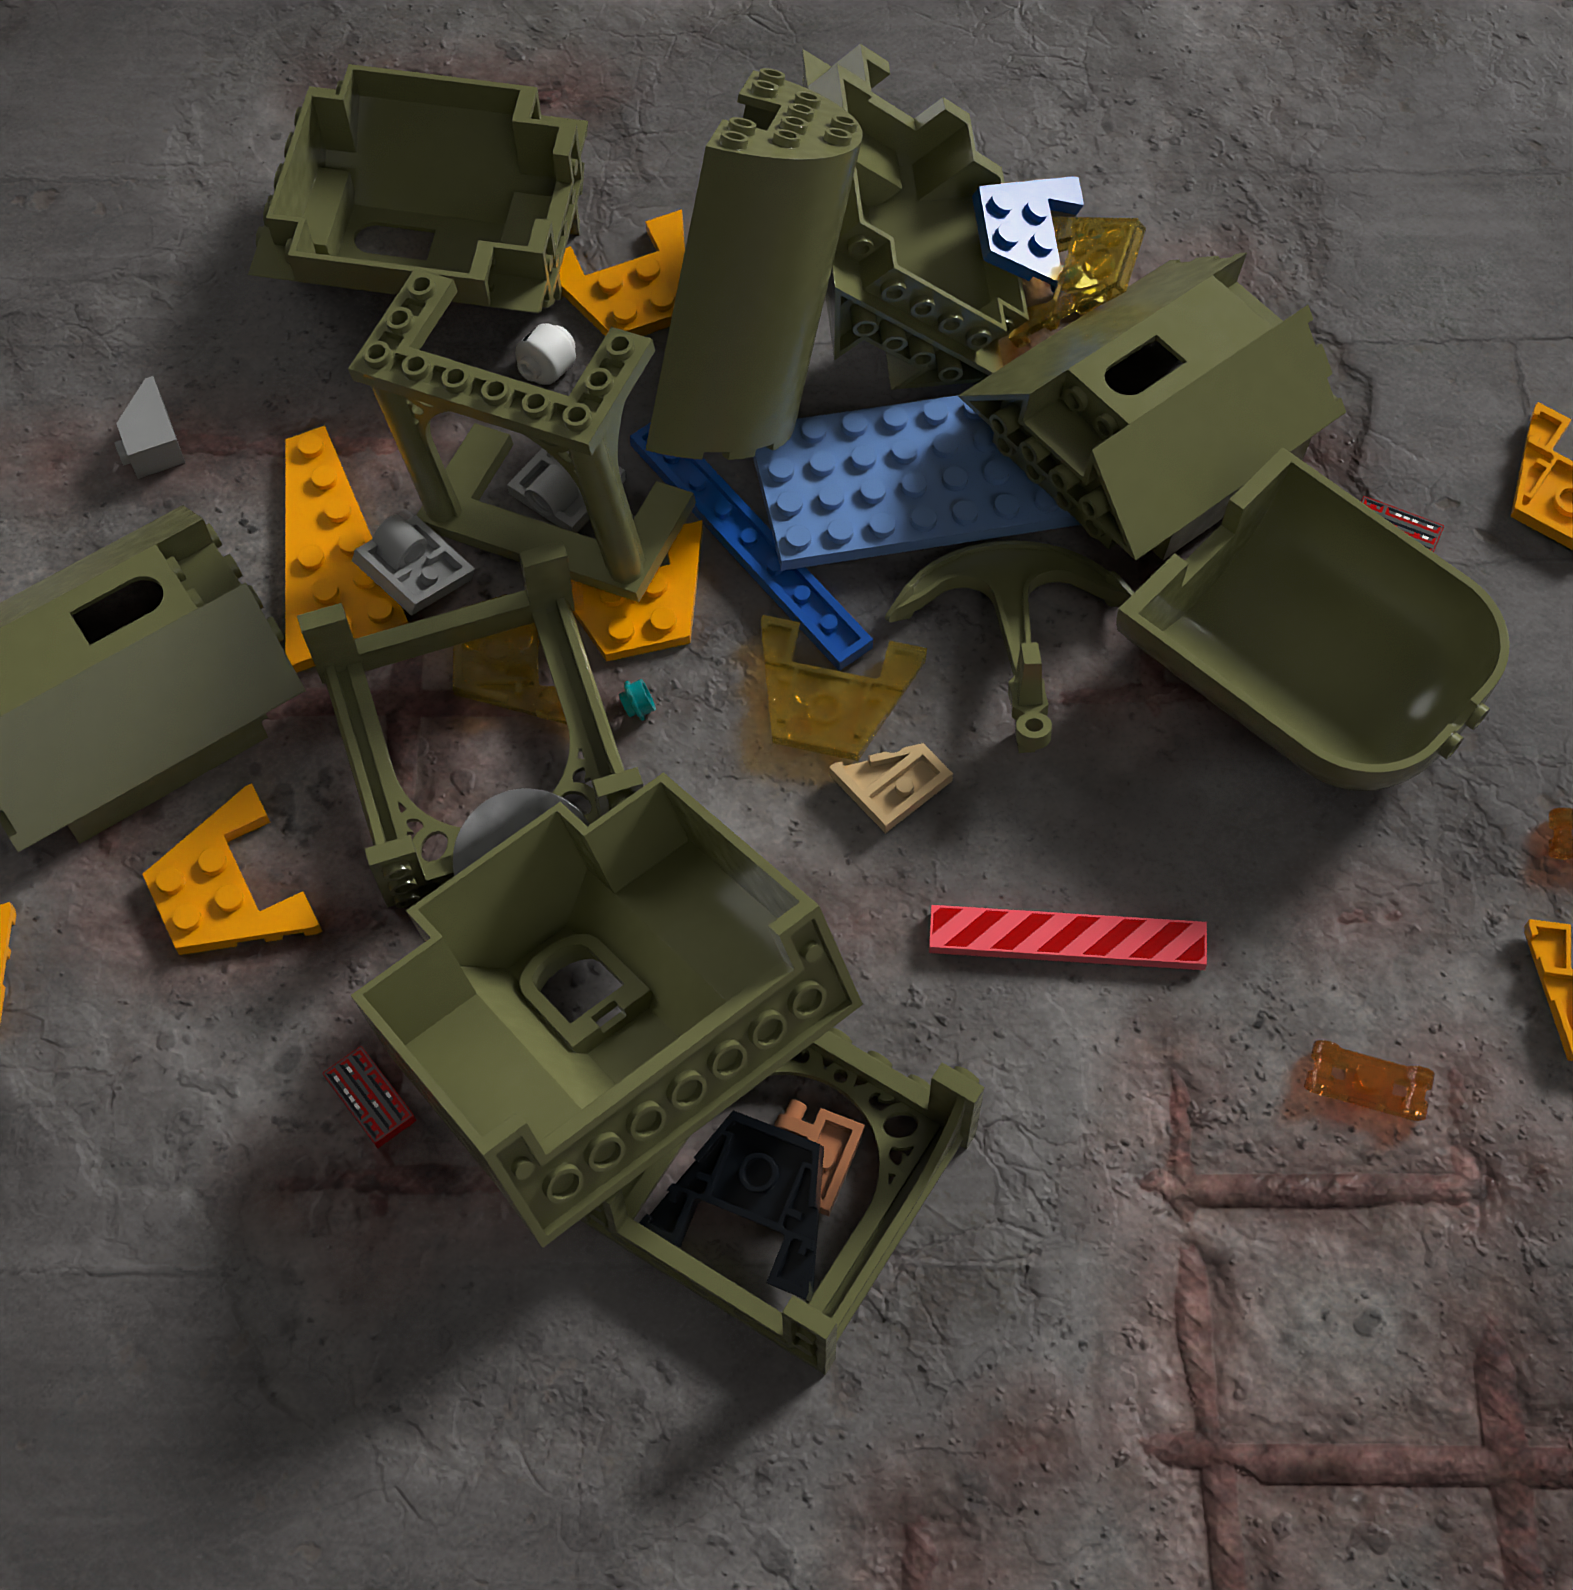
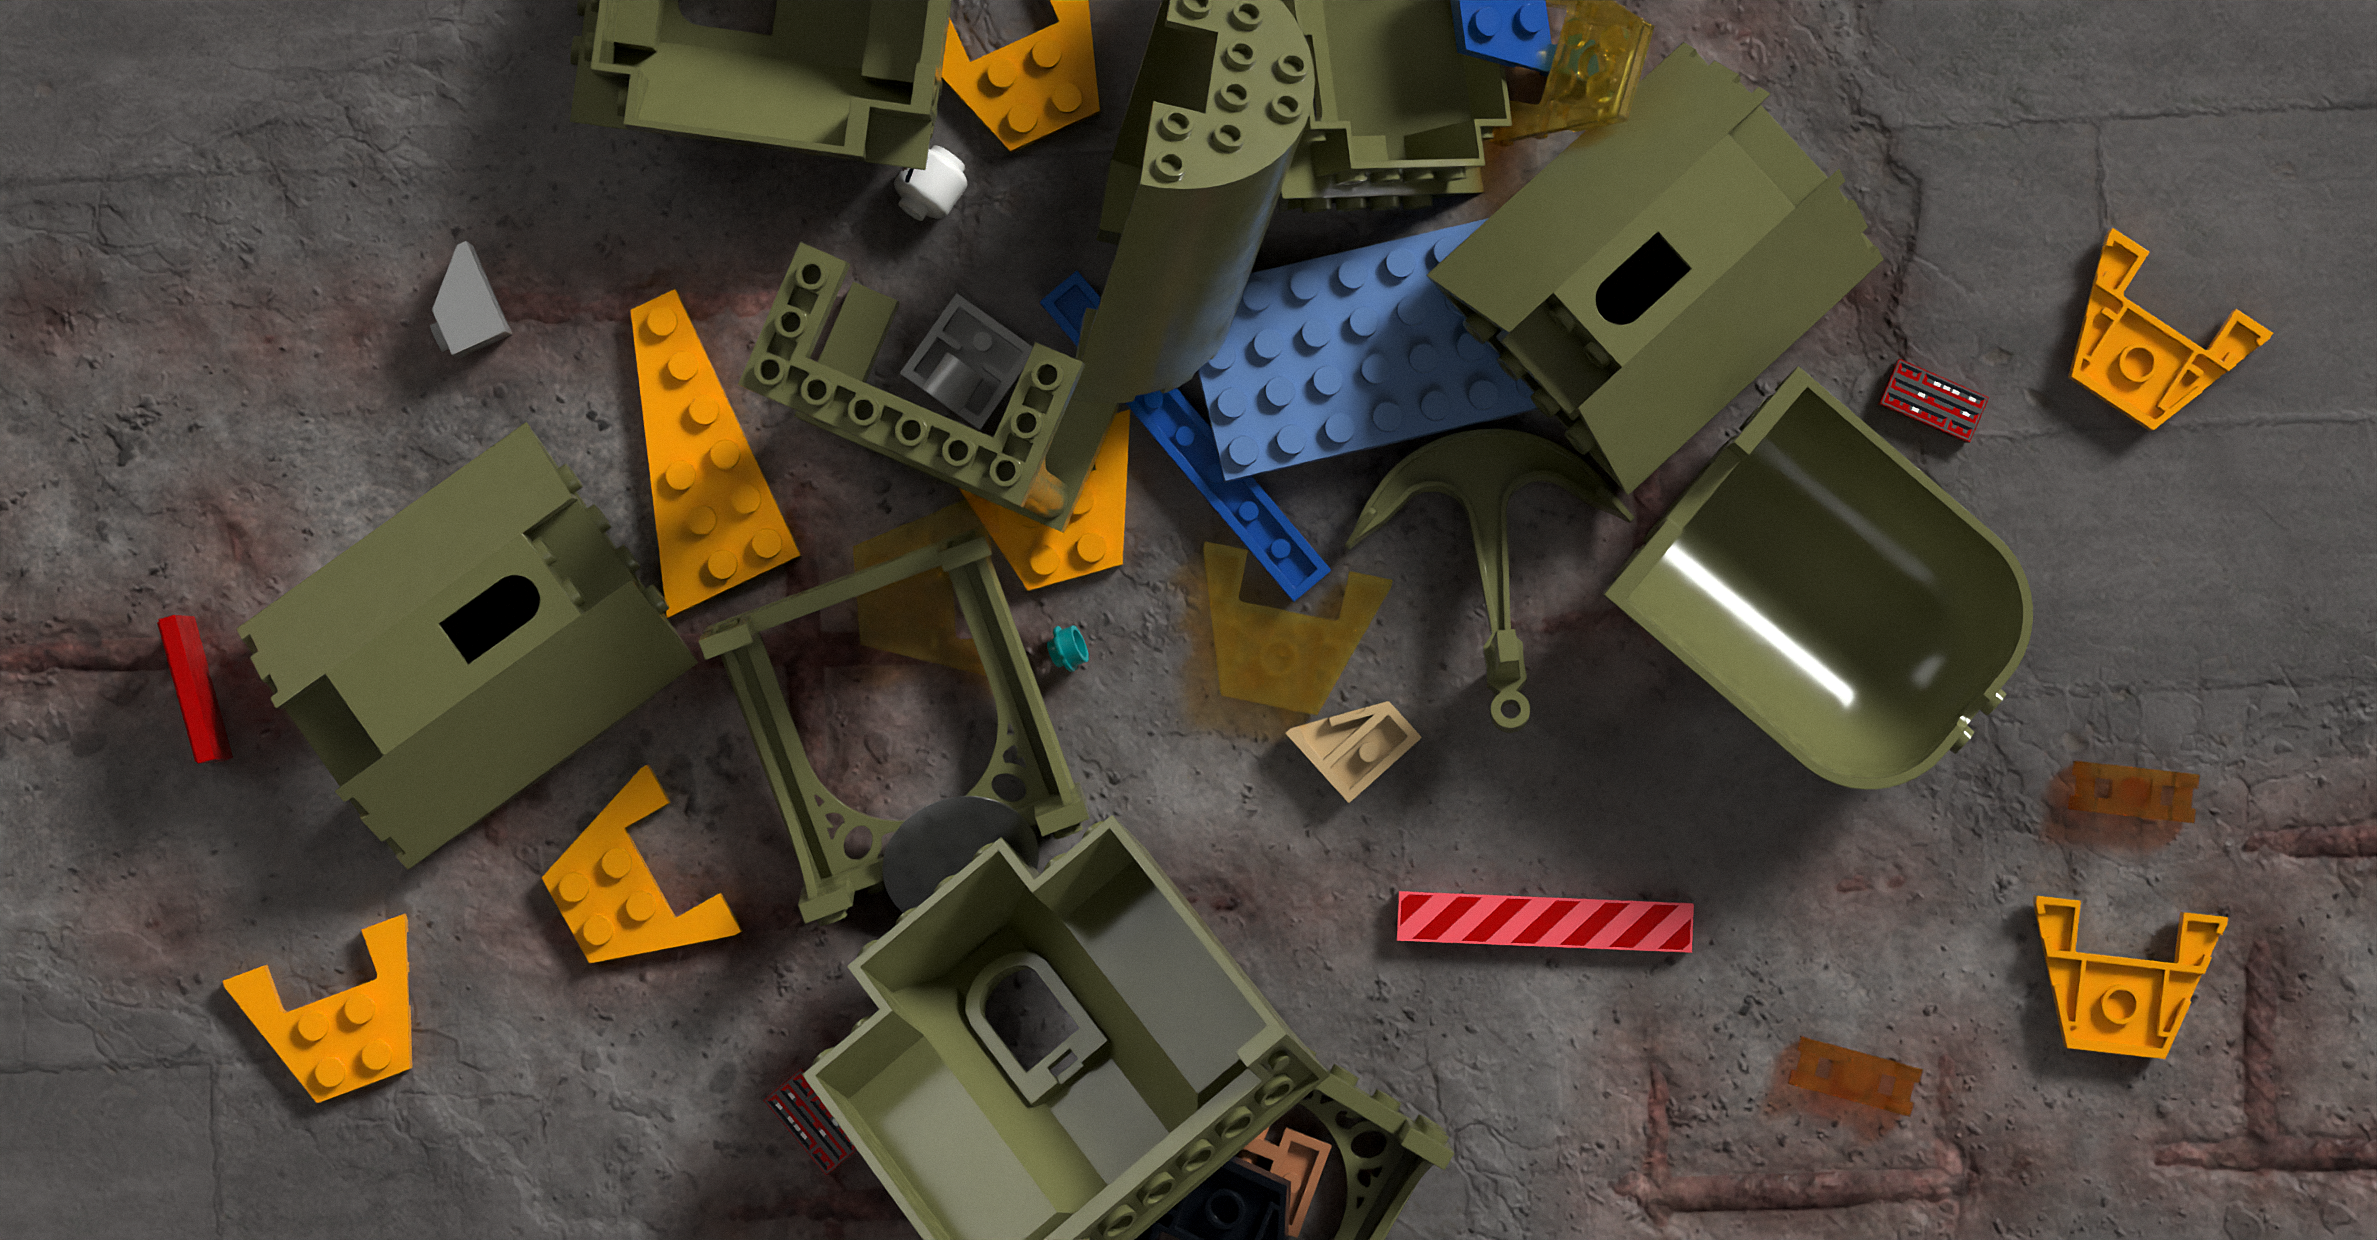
camera: 10 degrees left, 25 degrees up
light grey plate [352,514,475,616] -> none

